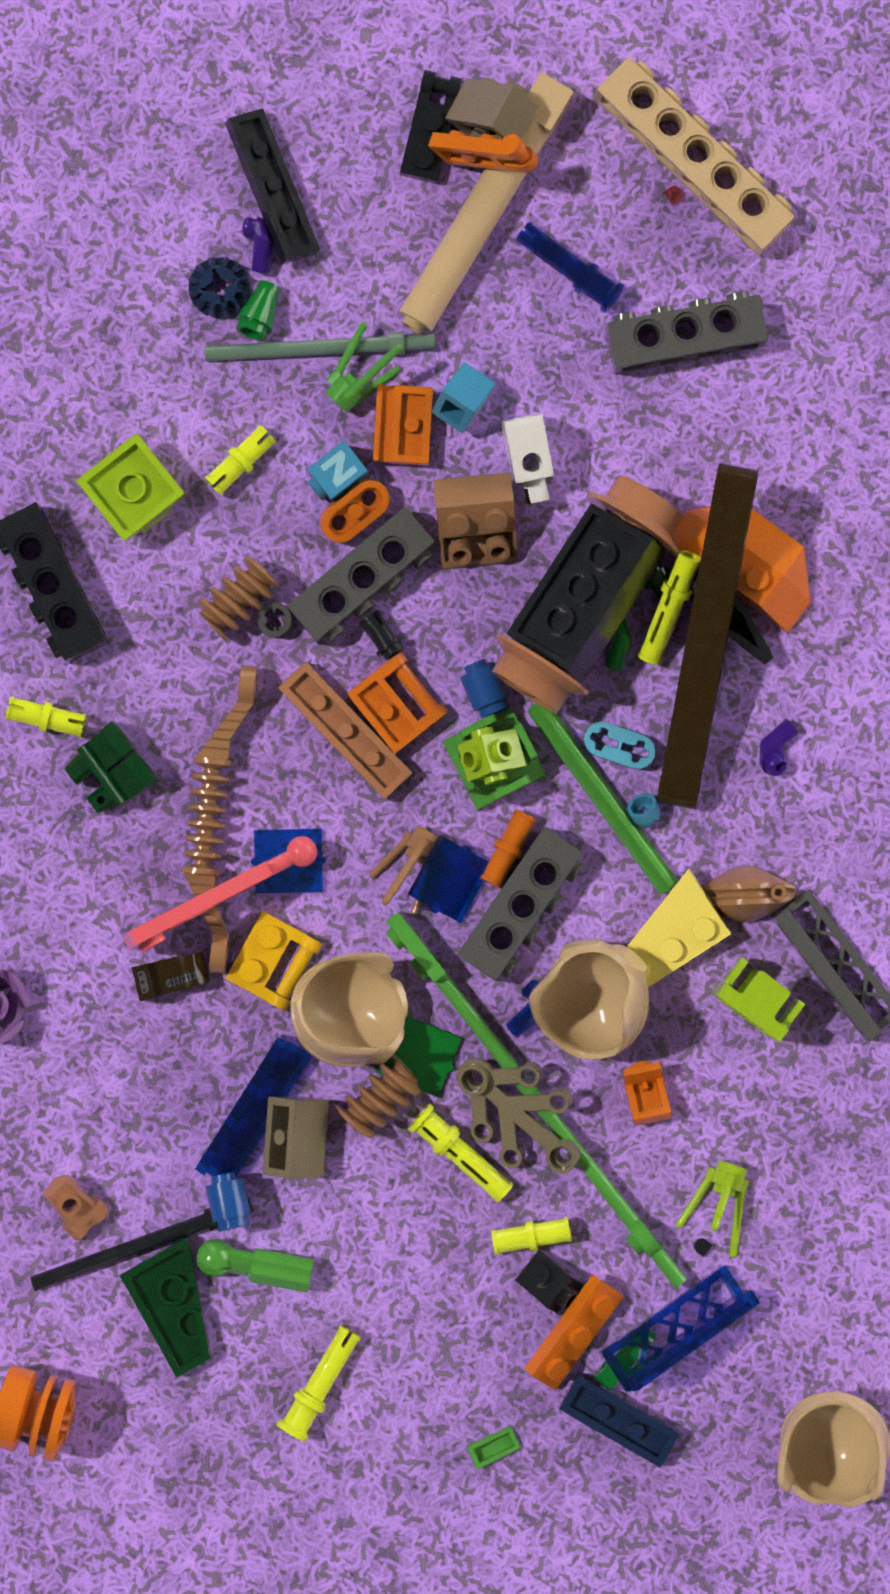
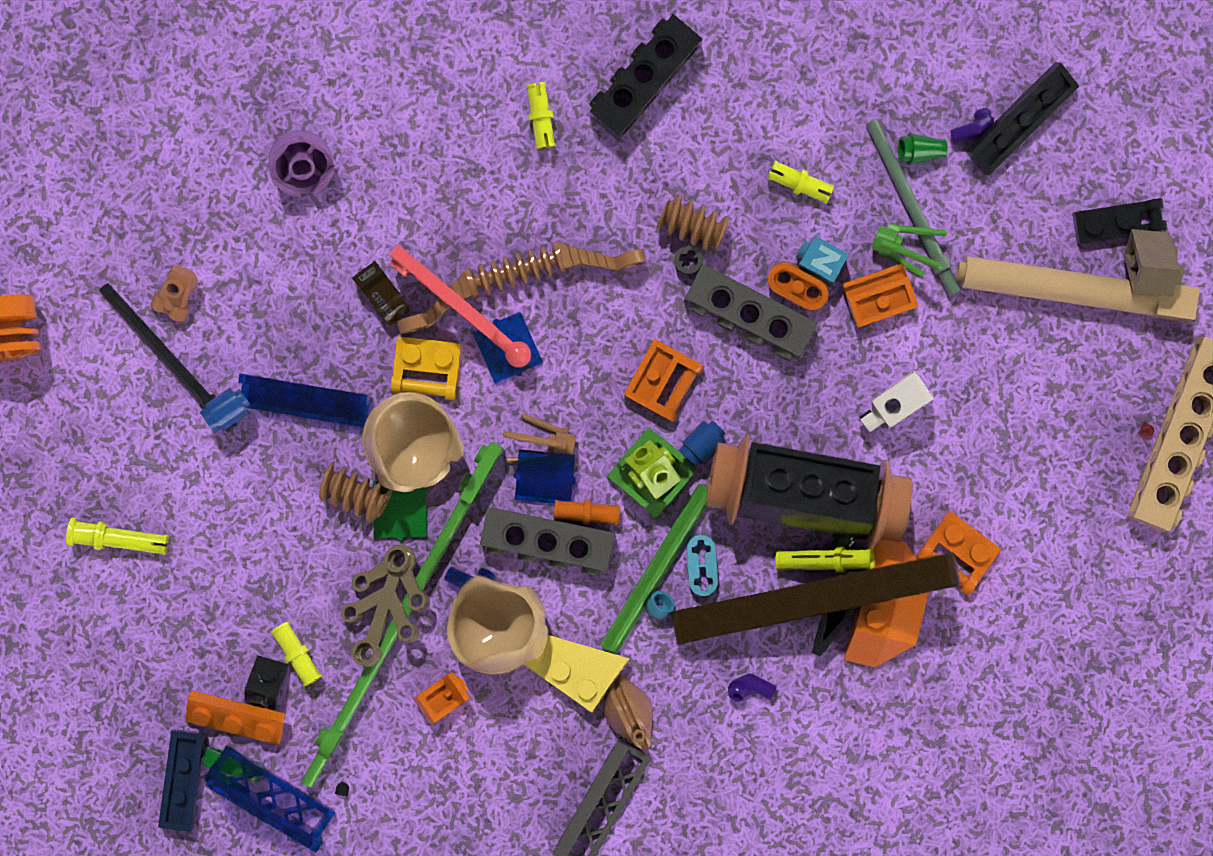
camera: 60 degrees right, 0 degrees up
dark green hips [64,721,159,814] -> none
lime panel [76,433,186,543] -> none
dark green wing [119,1236,211,1378] -> none
dark blue gear [189,257,250,318] -> none
bright green piece [196,1239,314,1293] -> none
dark tan brick [263,1096,329,1179] -> none
nougat plate [278,661,413,800] -> none
black pin [359,610,405,661] -> none
neon yellow pin [407,1103,513,1203] -> none
orange plate [428,130,539,173] -> none
dark azure brick [431,362,496,434] -> none
medium nougat slope [433,472,518,569] -> none
bright green piece [466,1426,521,1469] -> none
clear blue pin [516,222,625,313] -> none
green arm [604,618,631,671] -> none
dark grey brick [606,291,768,374] -> none
lime plant [676,1160,749,1258] -> none
lime panel [710,957,805,1043] -> none
none -> orange plate [915,511,1002,596]

